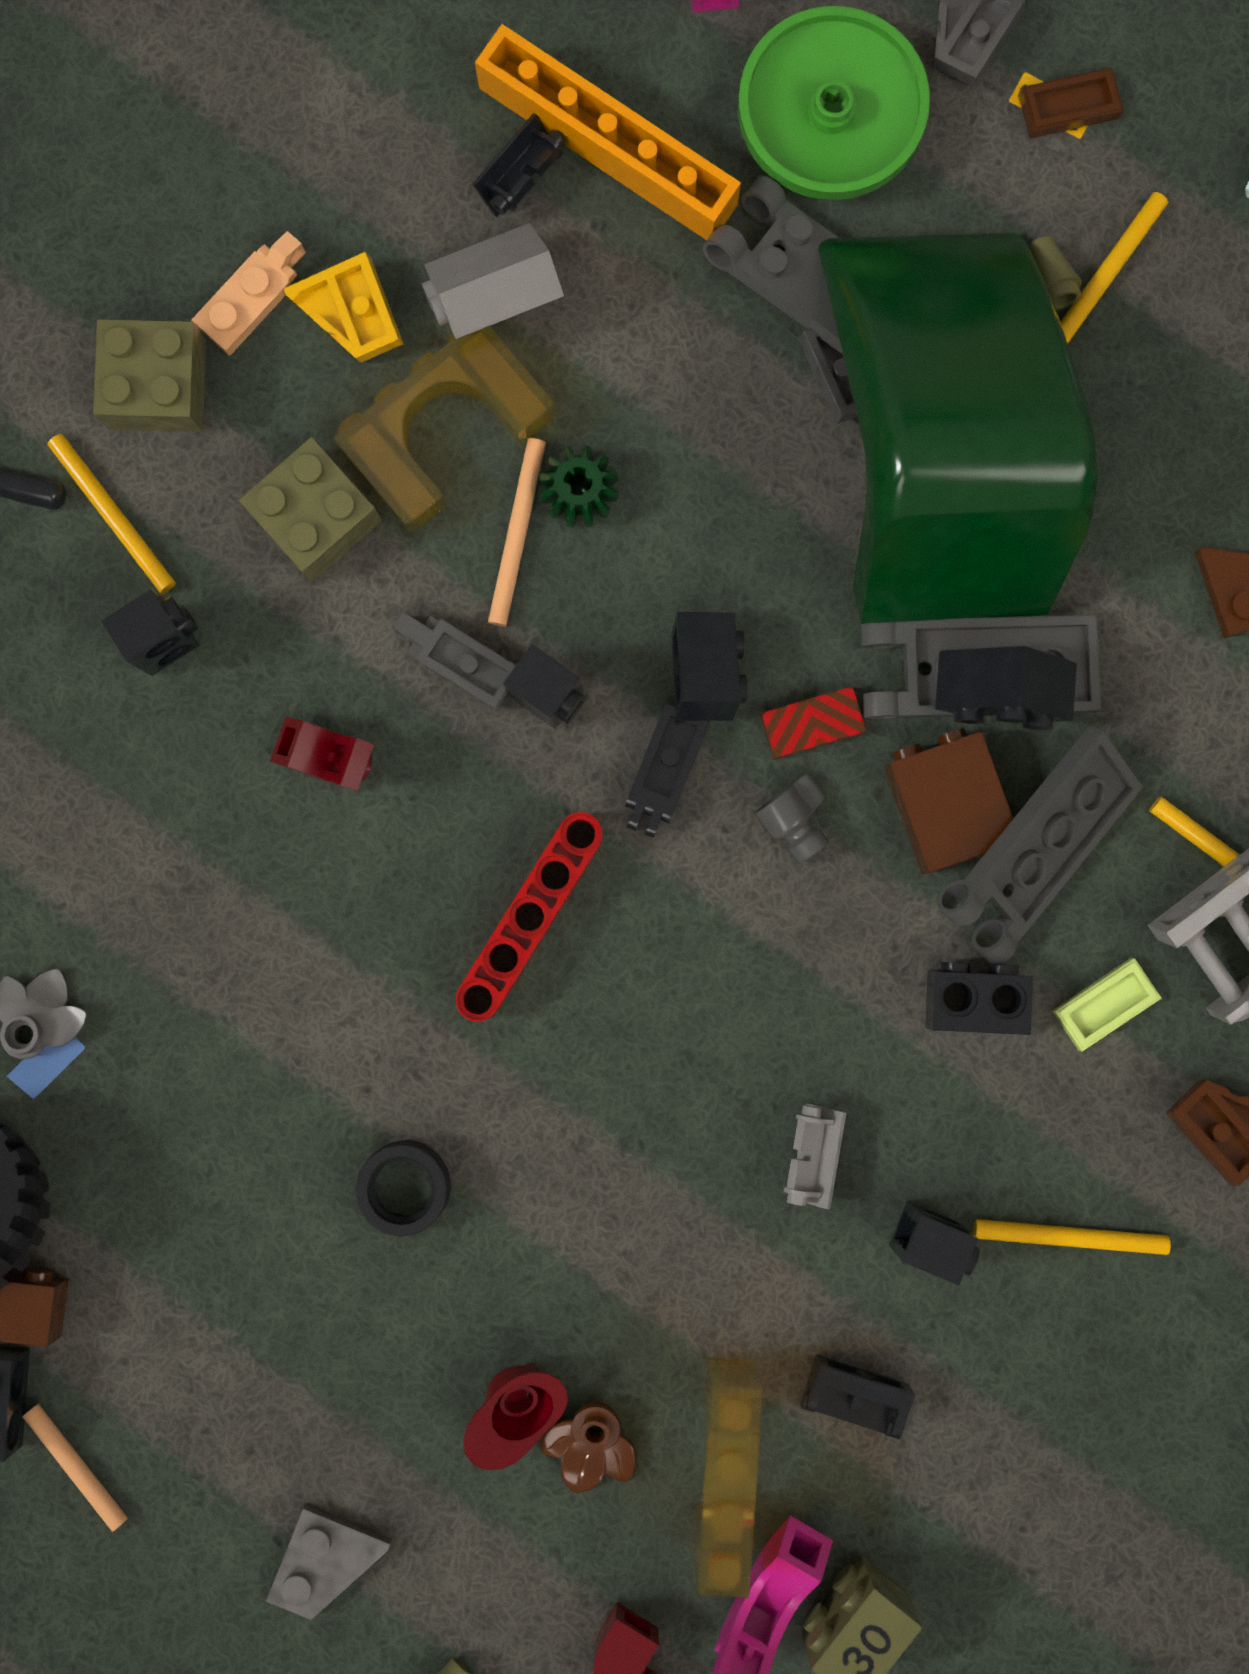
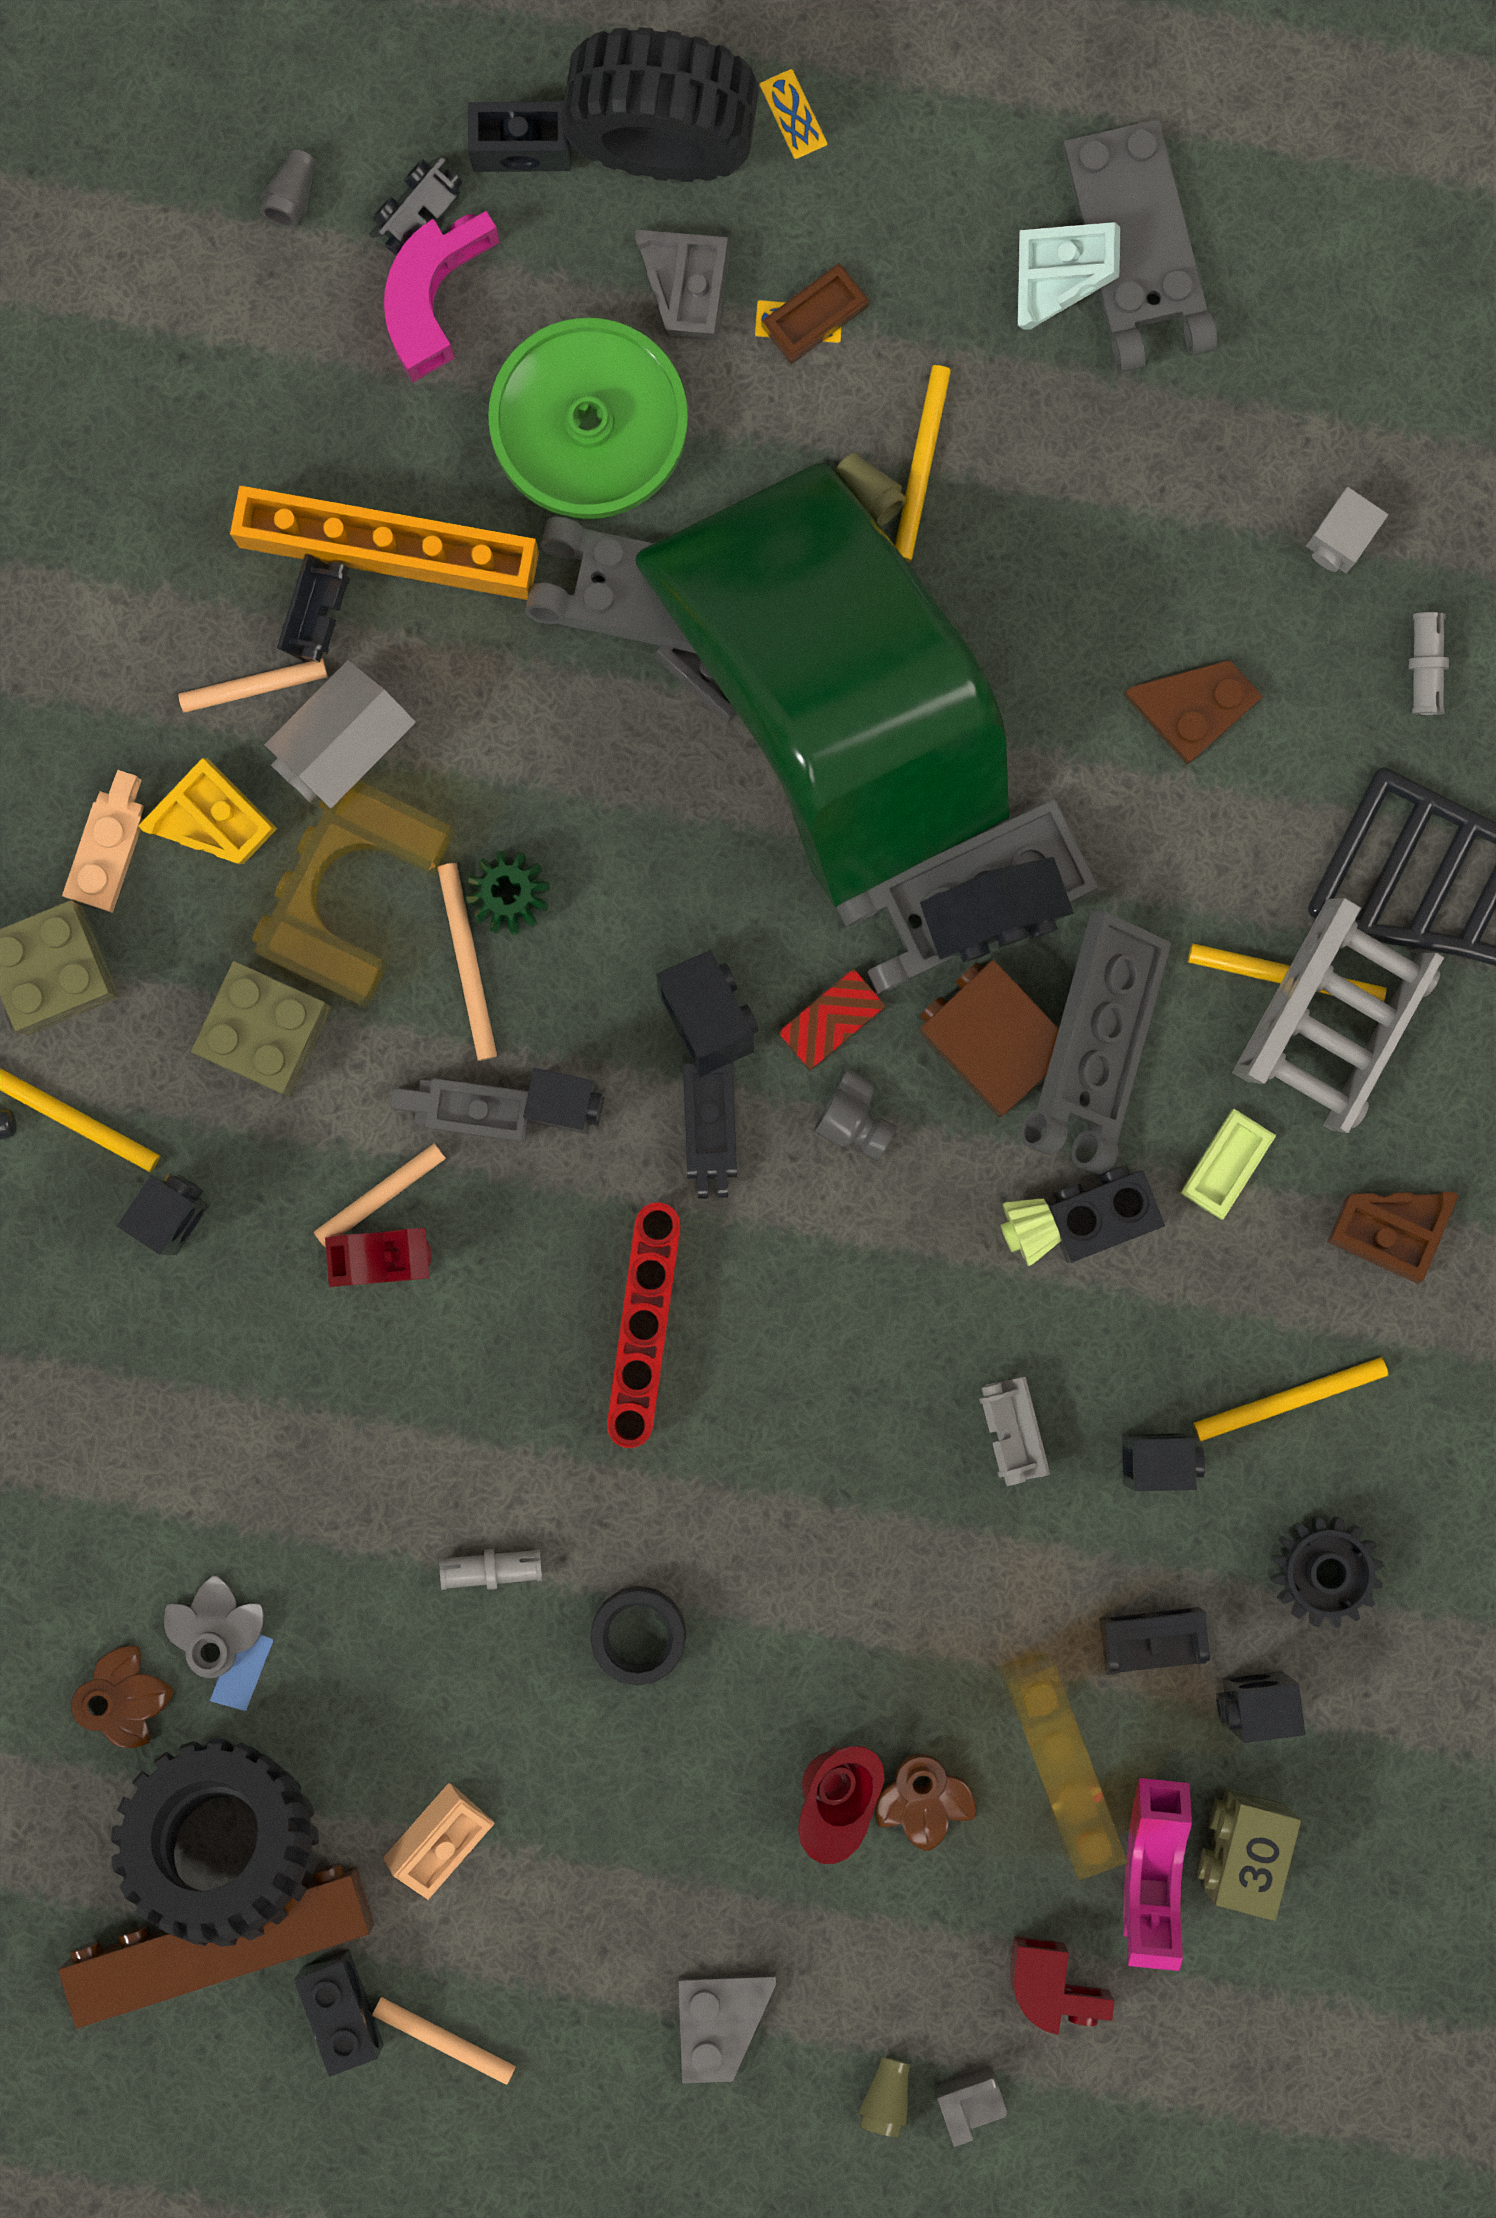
camera: 30 degrees left, 0 degrees up
none -> light nougat bar [178,658,328,713]
none -> light nougat bar [314,1143,446,1248]
none -> light nougat slope [384,1783,495,1900]
none -> light grey pin [439,1548,542,1590]
none -> yellowish green piece [1000,1198,1061,1266]
none -> black brick [1216,1671,1306,1743]
none -> black gear [1270,1516,1384,1628]

